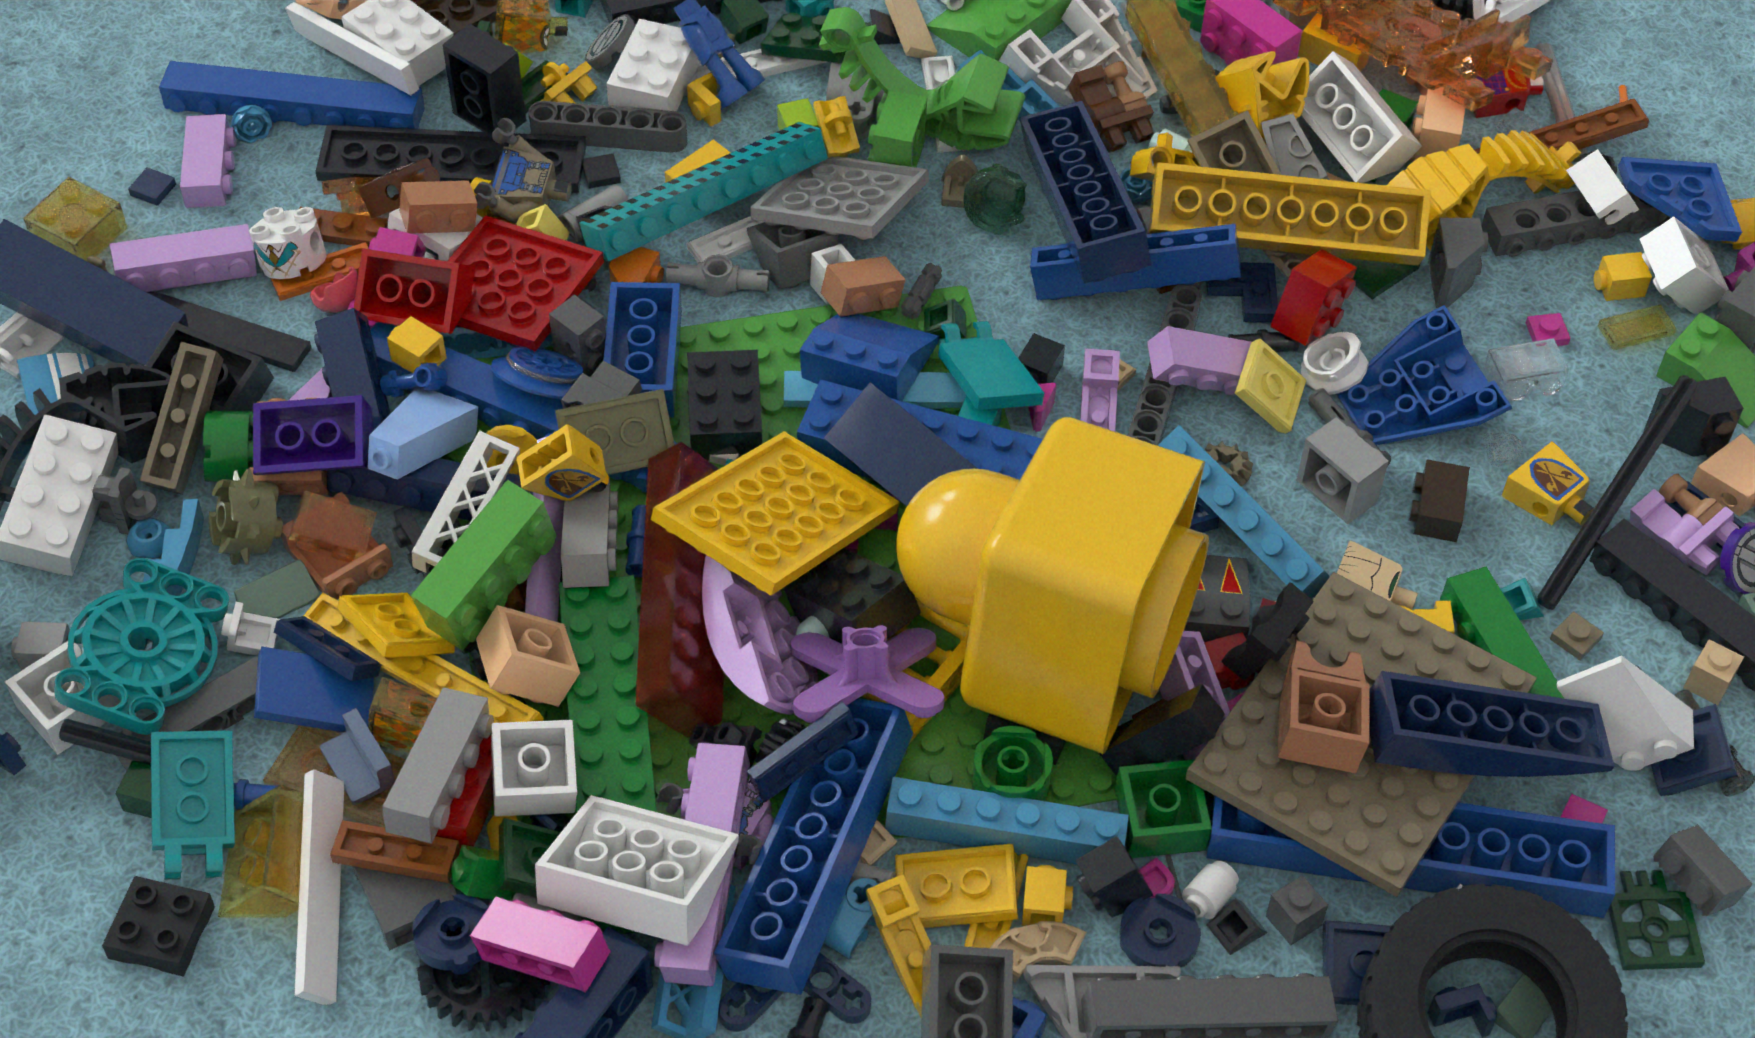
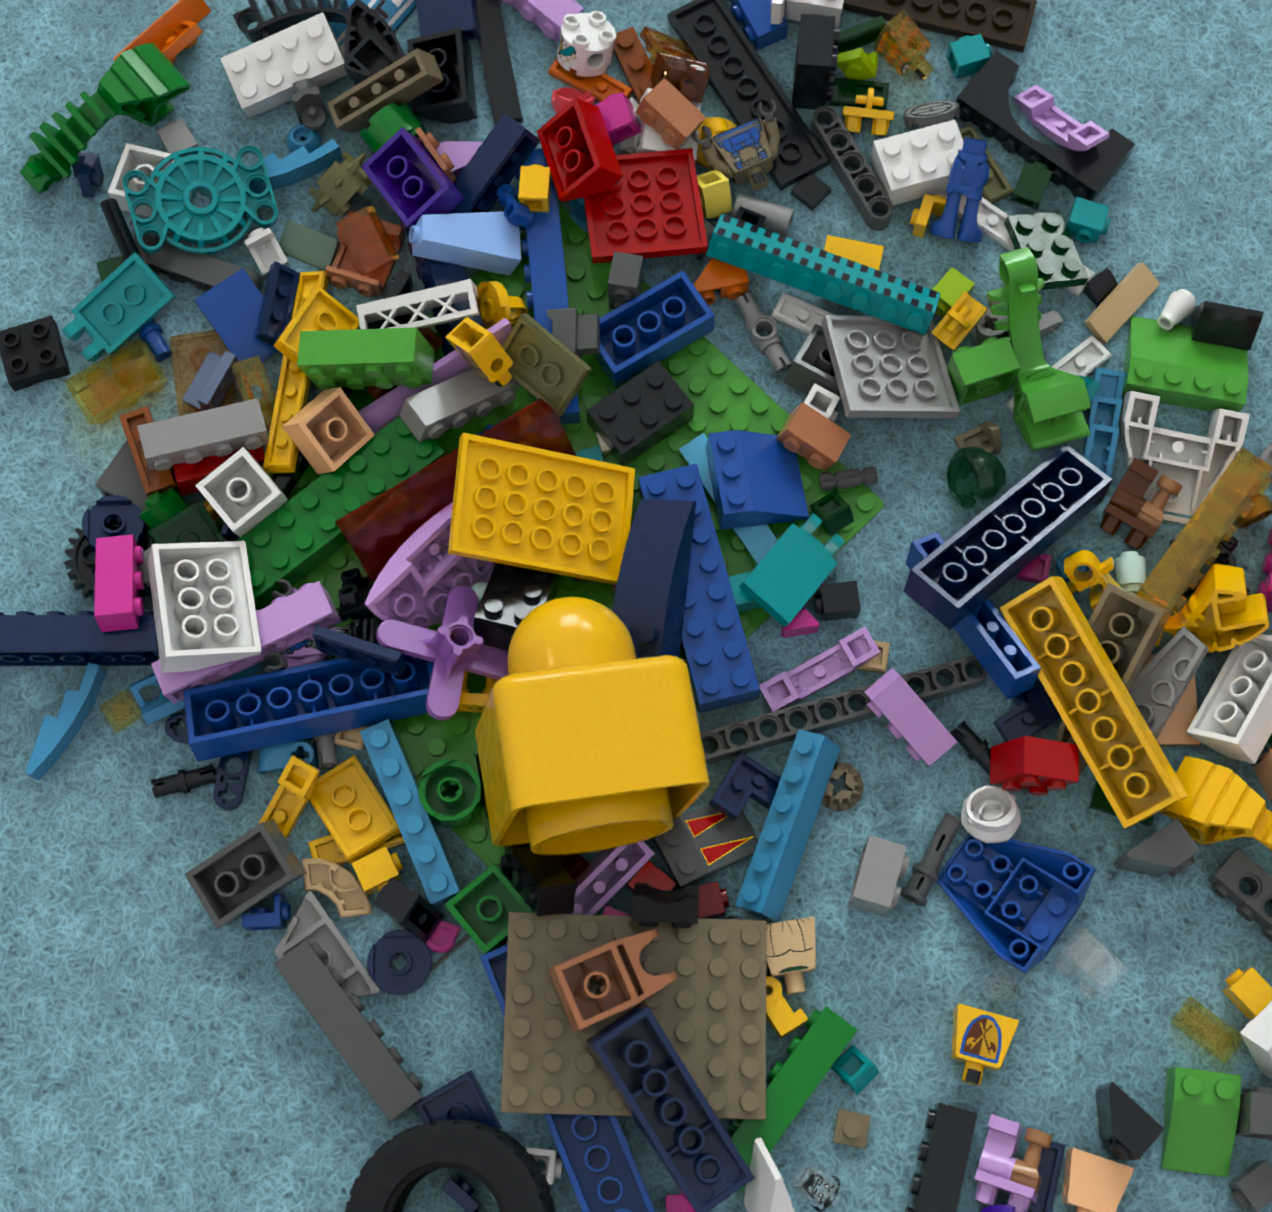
camera: 60 degrees right, 20 degrees up
white tile [295,769,344,1005] -> none
blue piece [490,346,584,399] -> none
white brick [1182,861,1239,919] -> none
black slope [1206,899,1268,955] -> none
light yellow tile [1235,338,1306,434] -> none
dark grey brick [1266,875,1328,945] -> none
dark brown brick [1408,459,1470,542] -> none
dark pink plate [1526,313,1571,348] -> none
black axle [1537,375,1697,610] -> none

